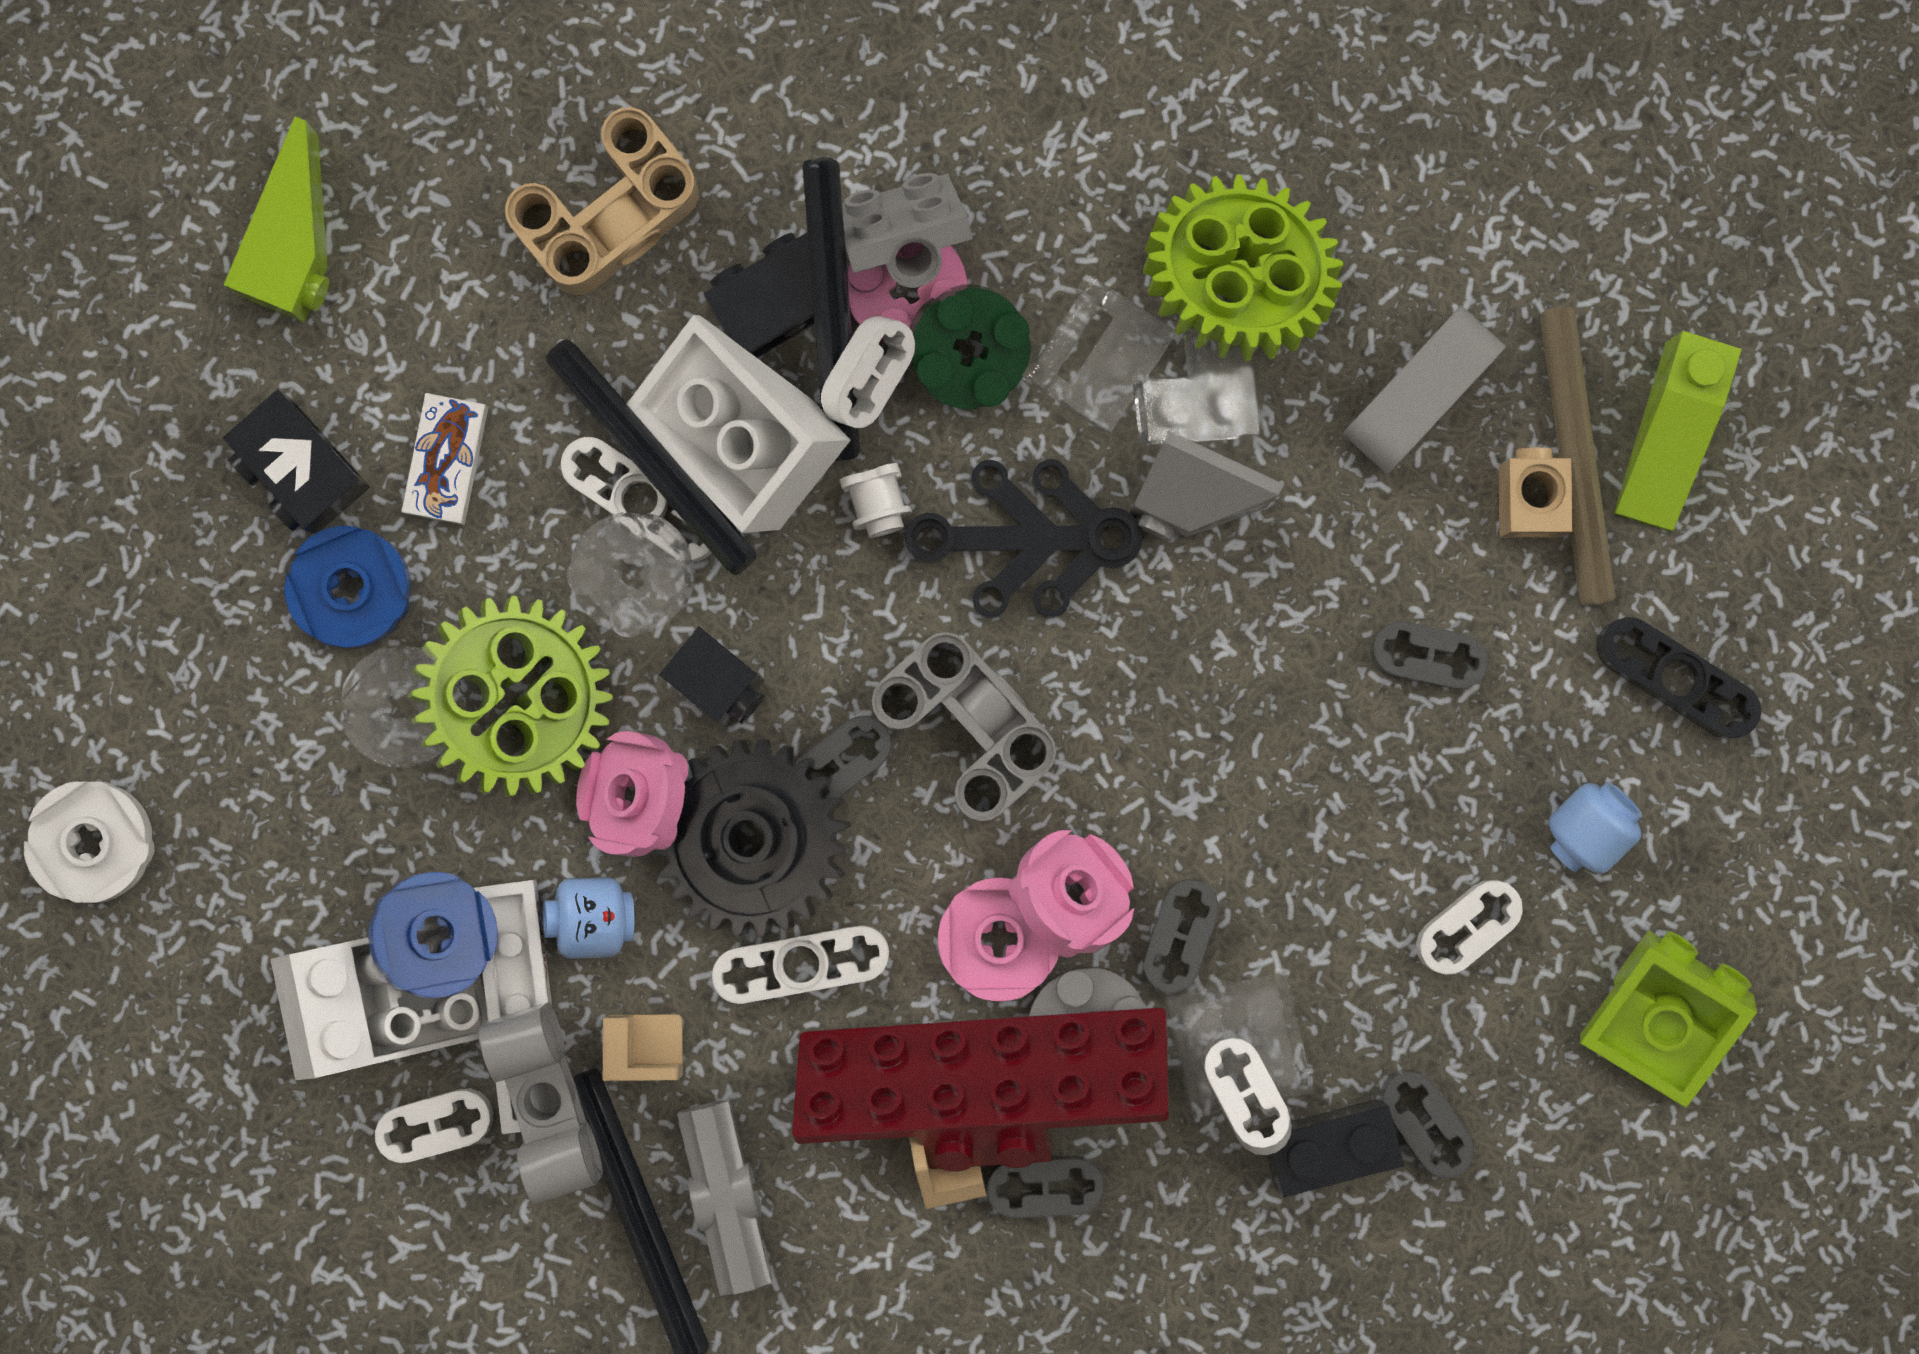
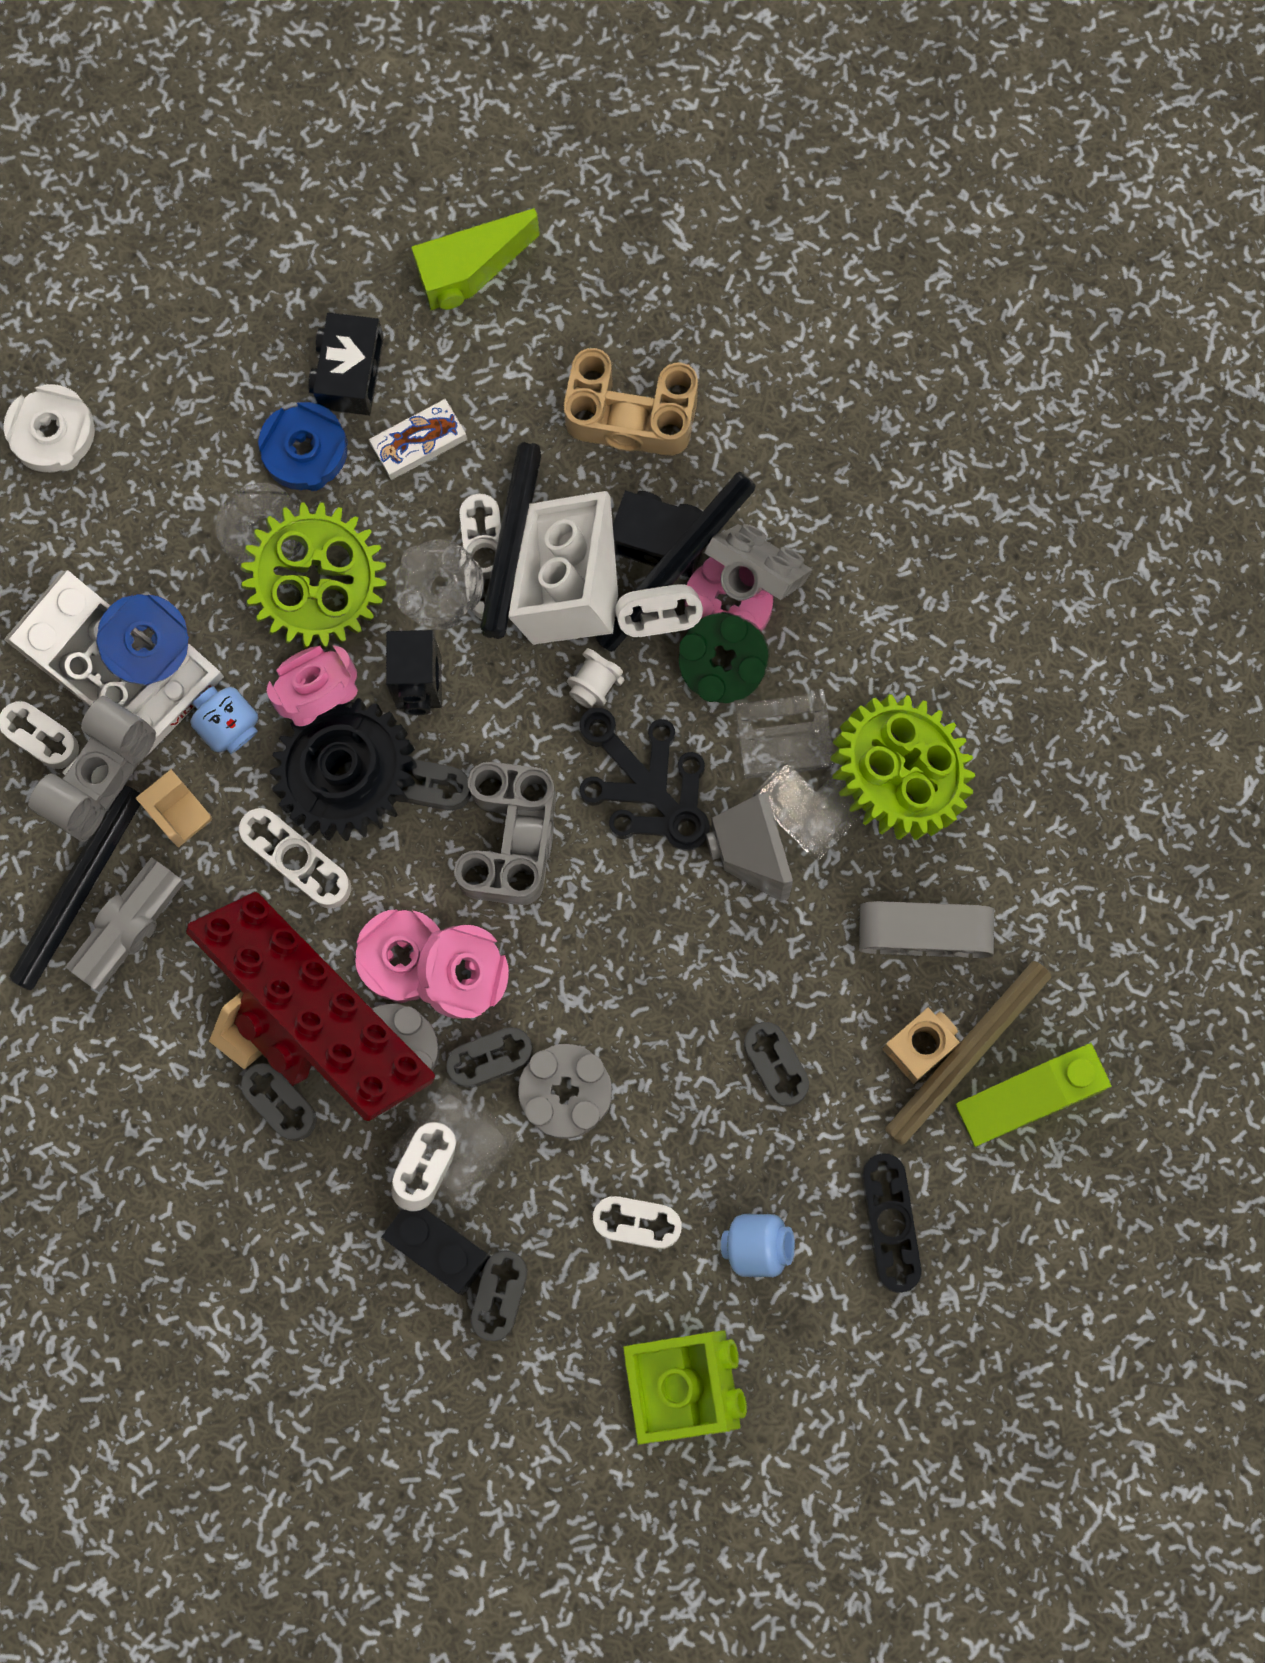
camera: 60 degrees right, 10 degrees down
none -> light grey plate [518,1044,612,1139]

